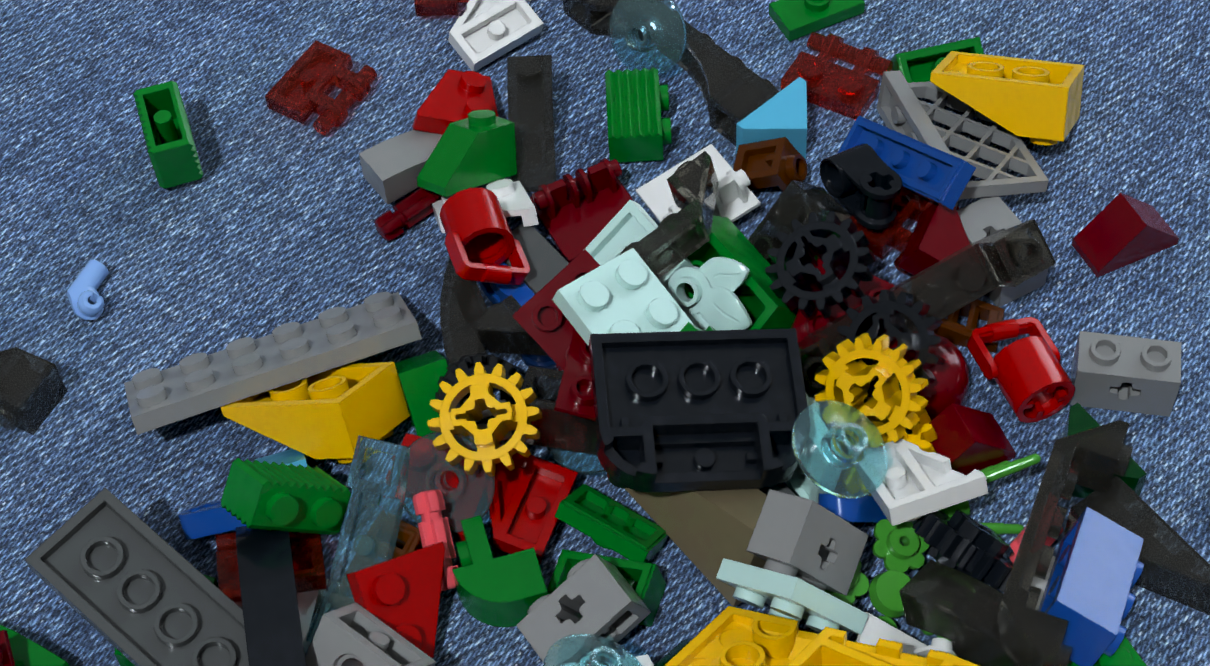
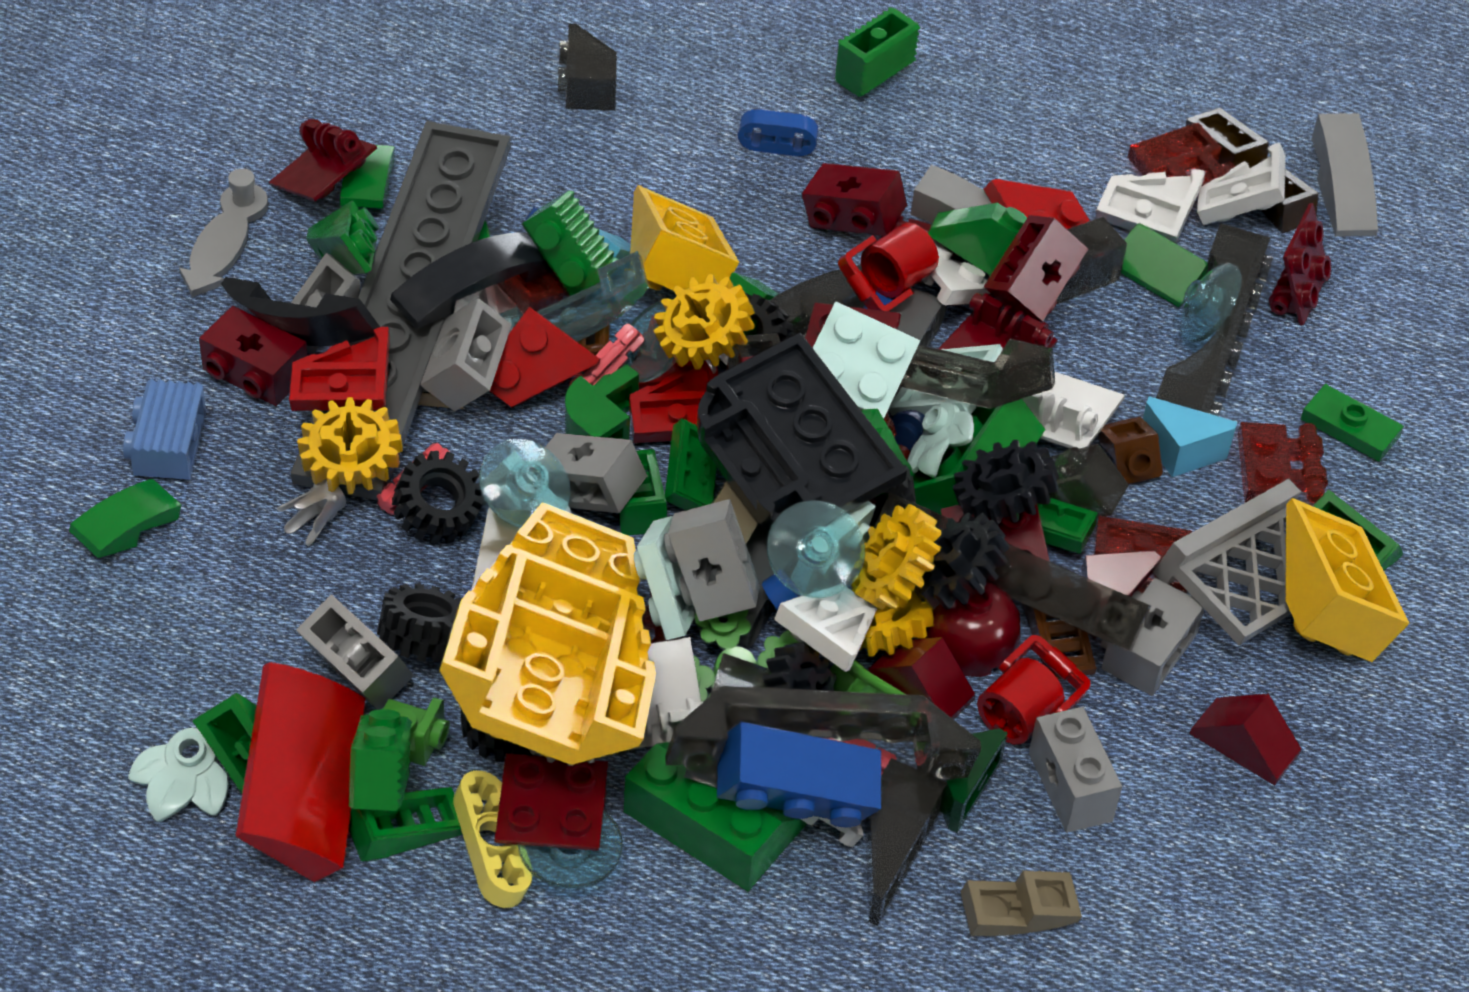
camera: 55 degrees right, 5 degrees down
light blue arm [67,259,109,321] -> none
light grey plate [124,292,422,435] -> none
clear red plate [265,40,377,135] -> none
green brick [605,67,672,163] -> none
black piece [820,143,902,230] -> none
blue tile [838,116,976,210] -> none
none -> blue beam [738,109,819,156]
none -> dark red brick [802,163,907,236]
none -> brick [983,215,1088,322]
none -> green slope [1108,223,1208,307]

